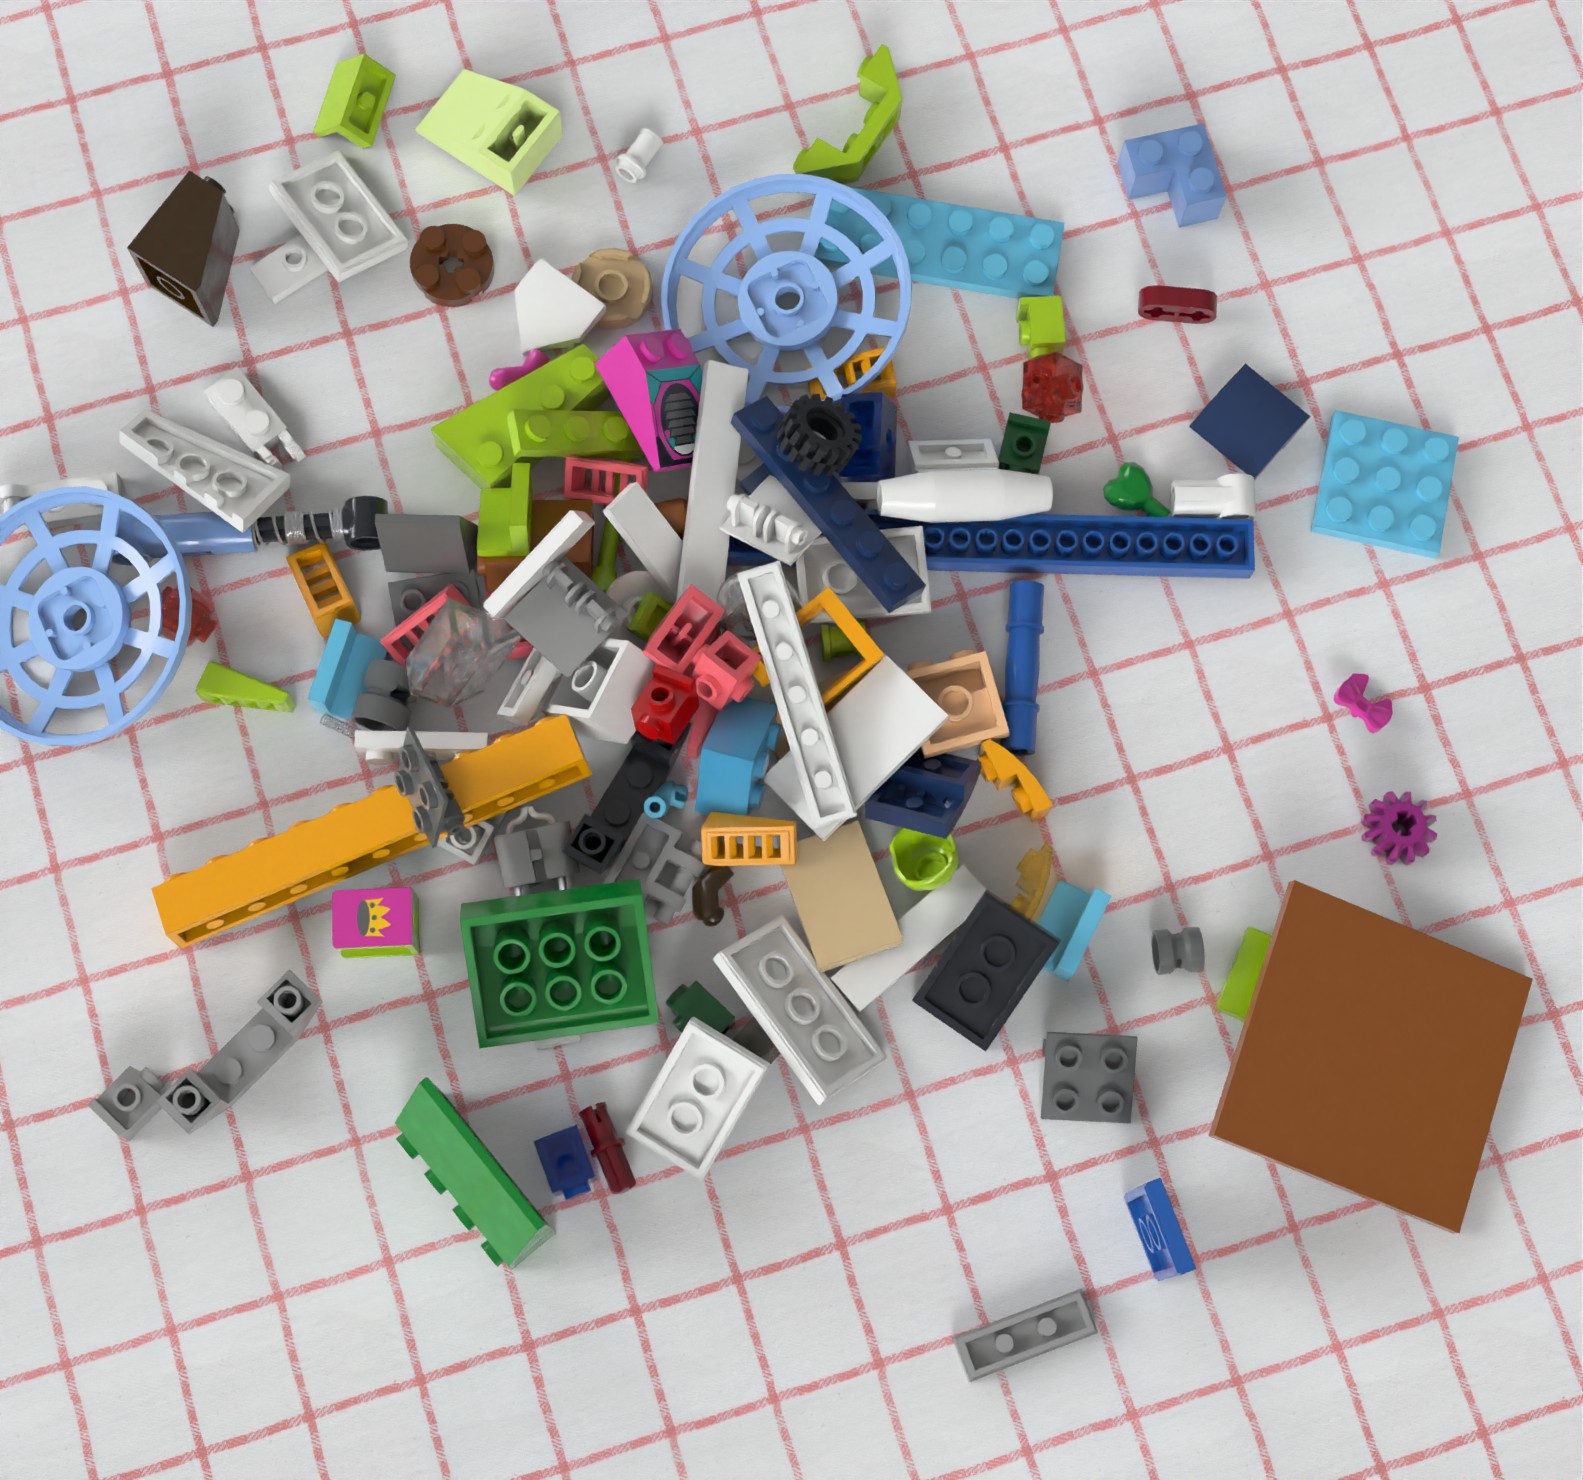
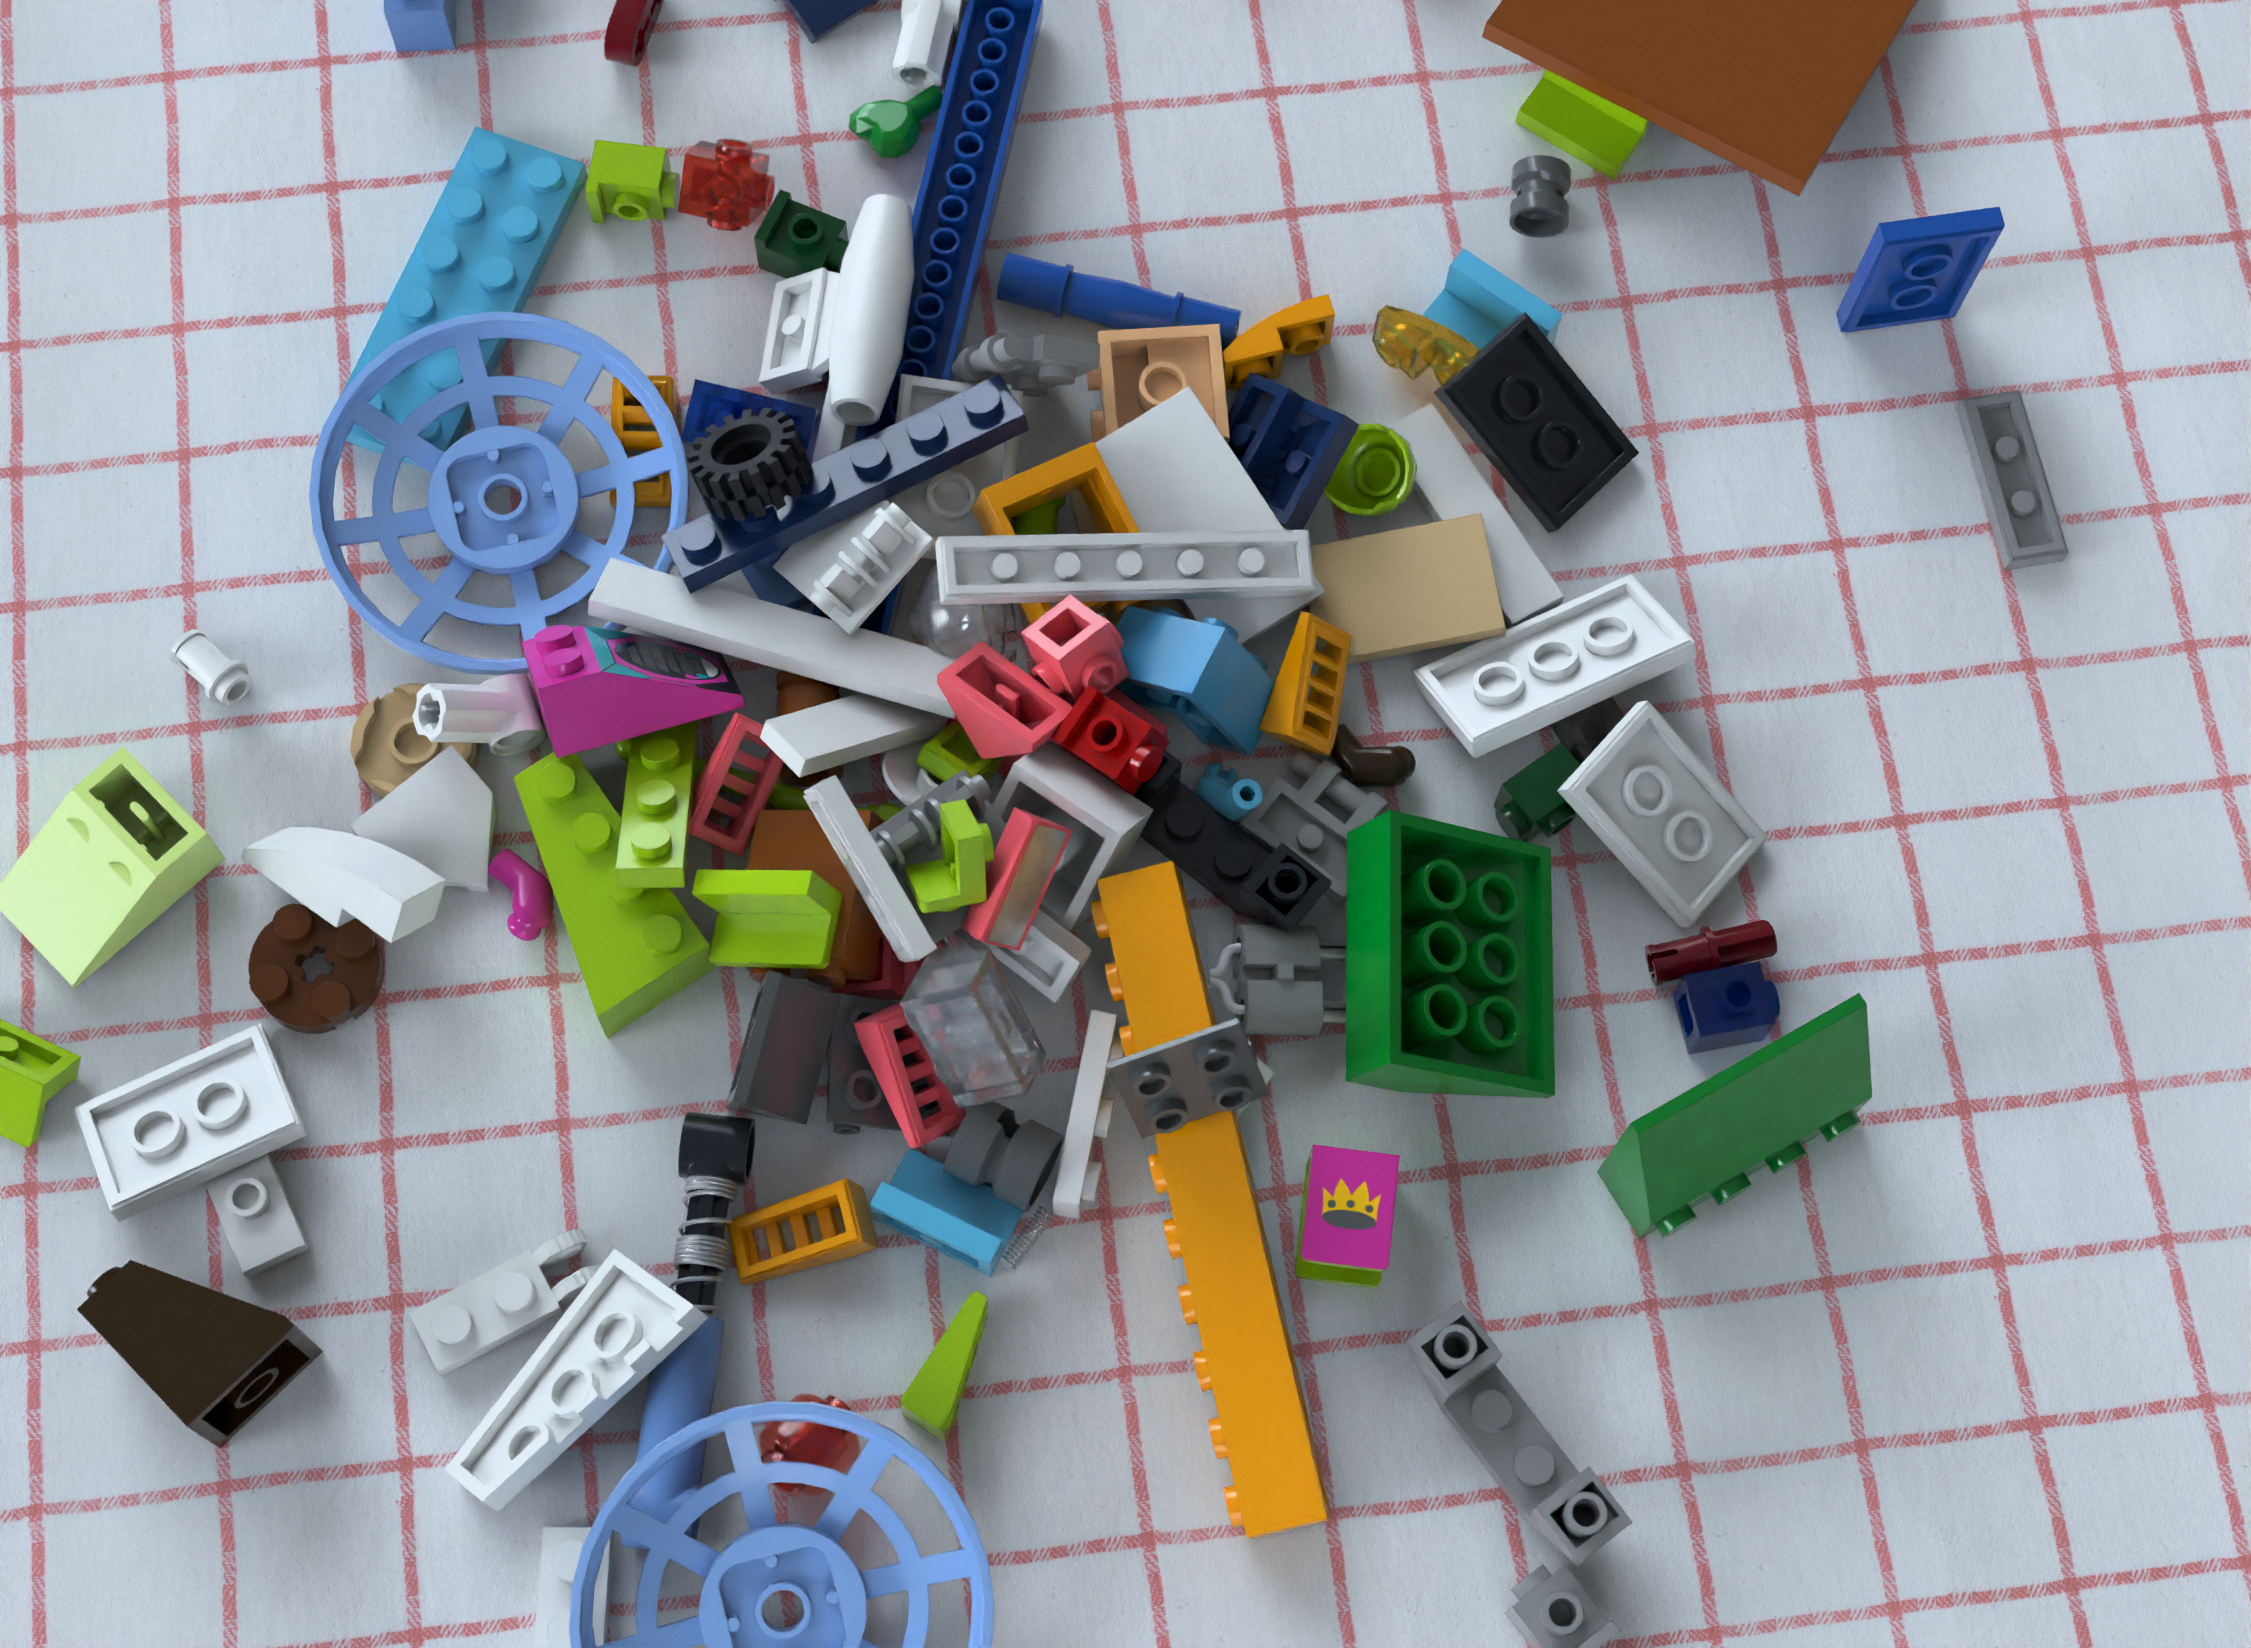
camera: 80 degrees left, 5 degrees down
lime slope [793,44,902,184] -> none
dark grey hinge [1040,1032,1138,1124] -> none
none -> white slope [241,827,446,943]
none -> white piece [412,673,546,756]
none -> lime bracket [905,799,994,913]
none -> light grey plate [952,333,1100,397]
none -> slope [961,807,1072,951]

